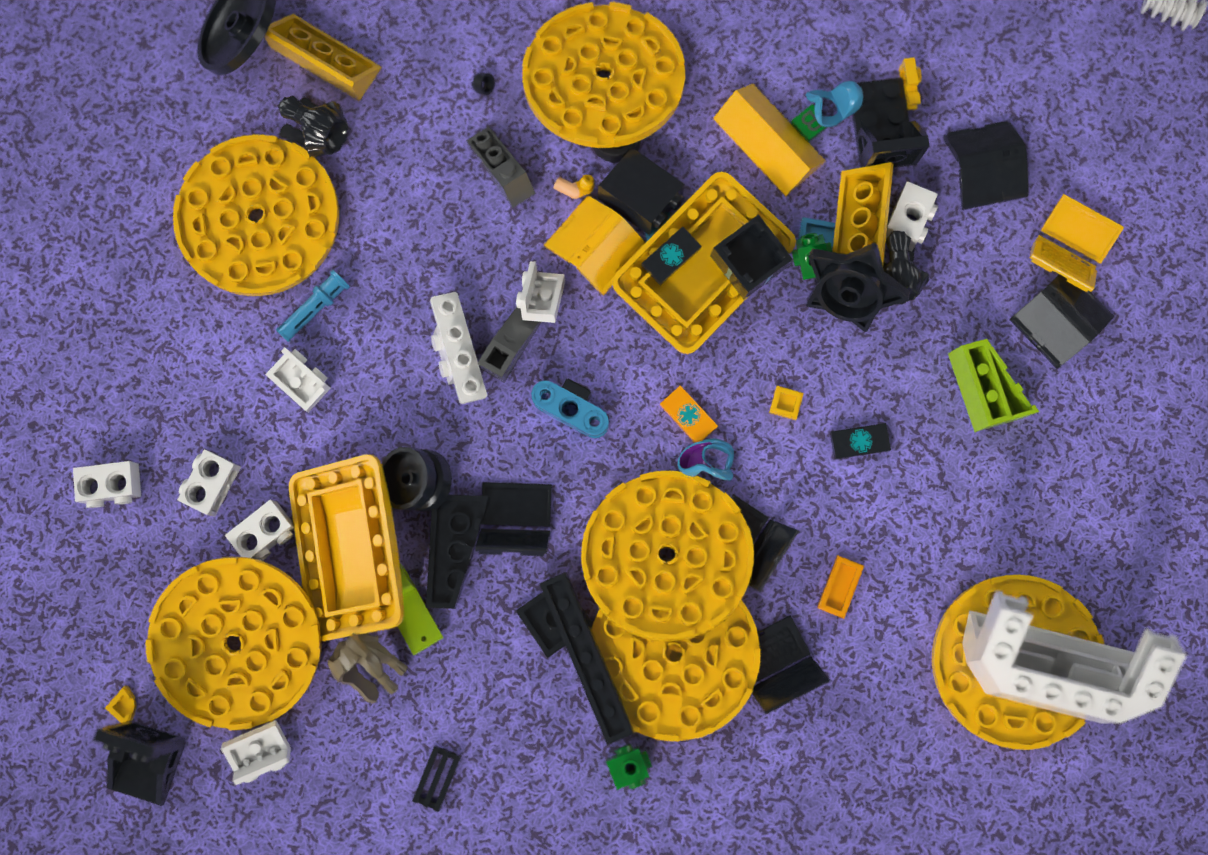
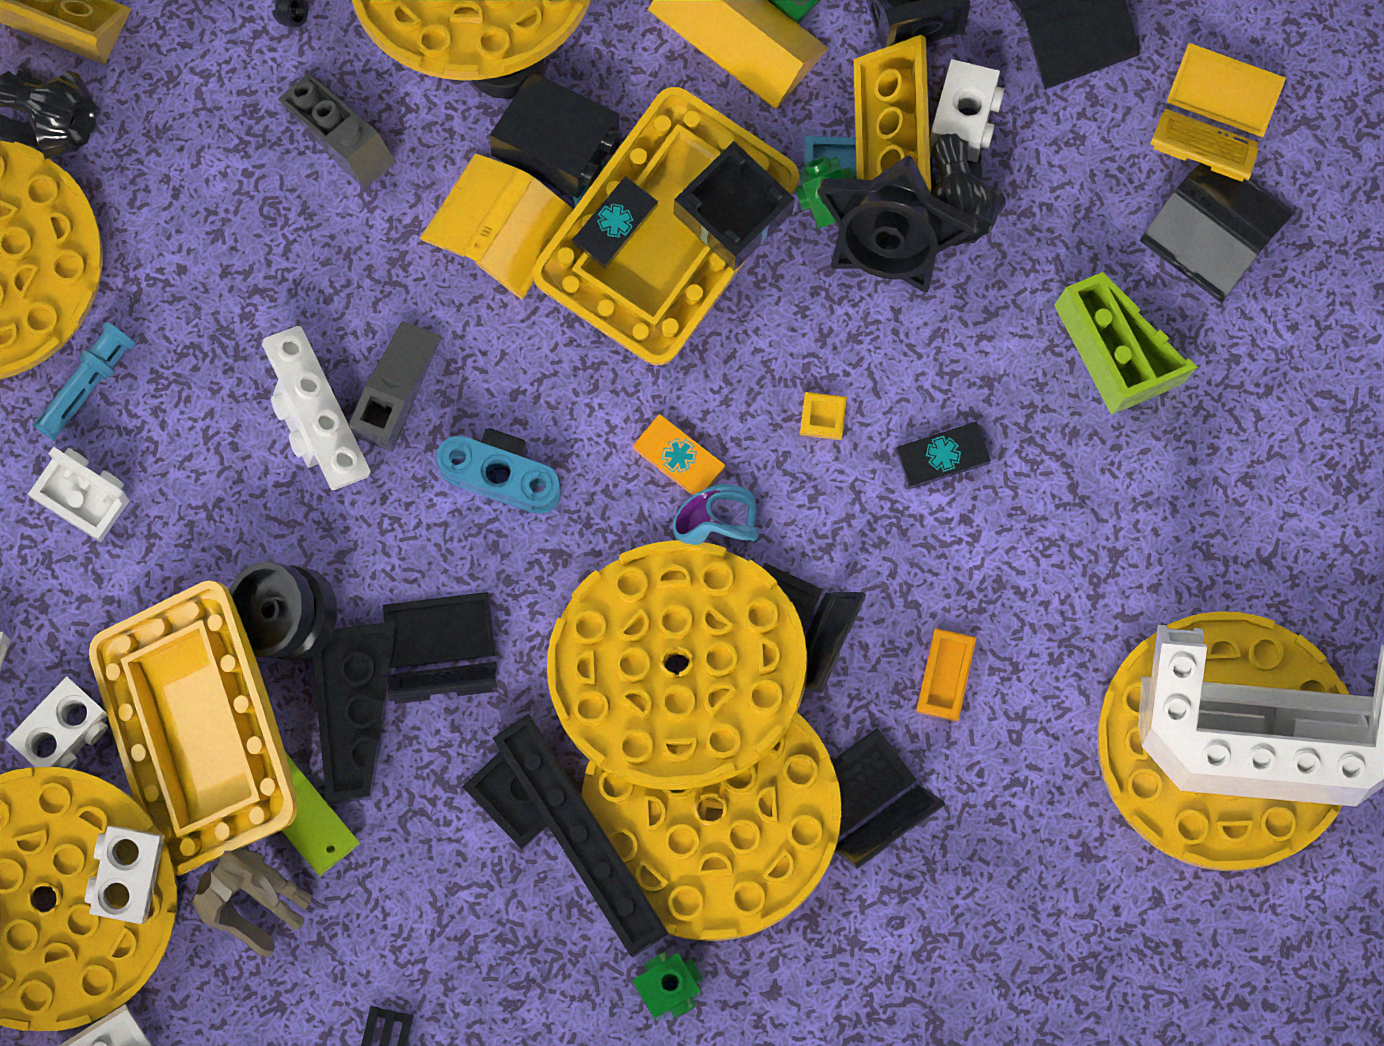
camera: 10 degrees left, 5 degrees down
white bracket [516,261,565,323] -> none
arm [554,174,595,199] -> none
none -> white brick [85,825,165,924]

